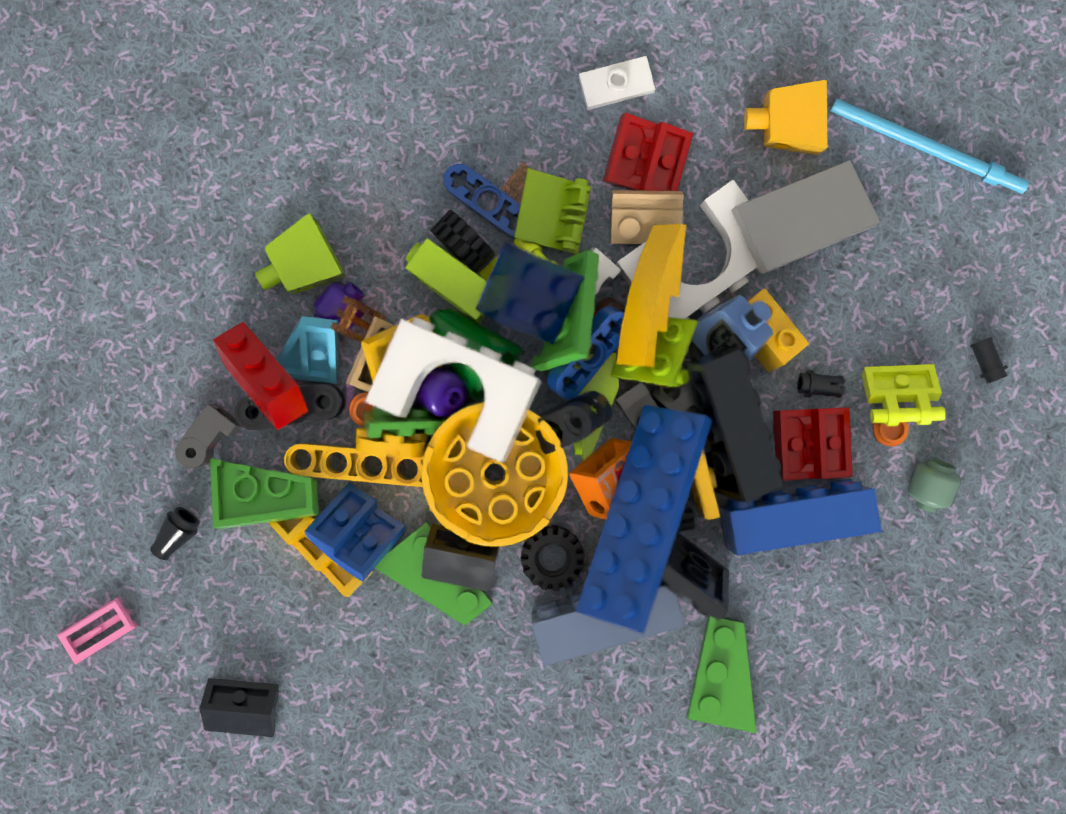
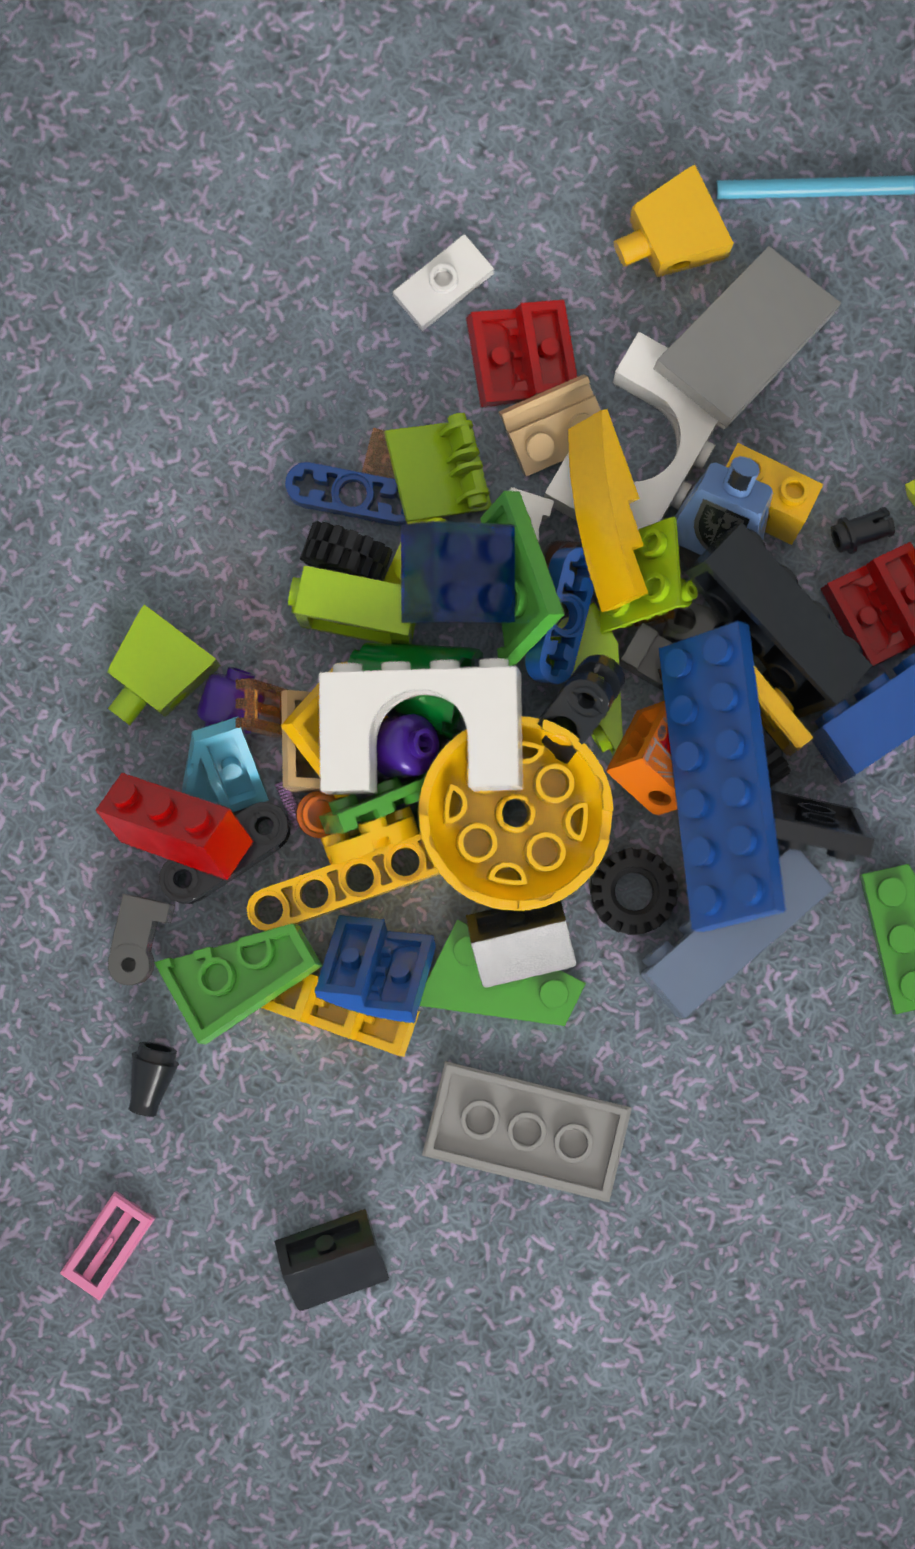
camera: 20 degrees left, 5 degrees down
none -> light grey tile [422,1061,632,1202]

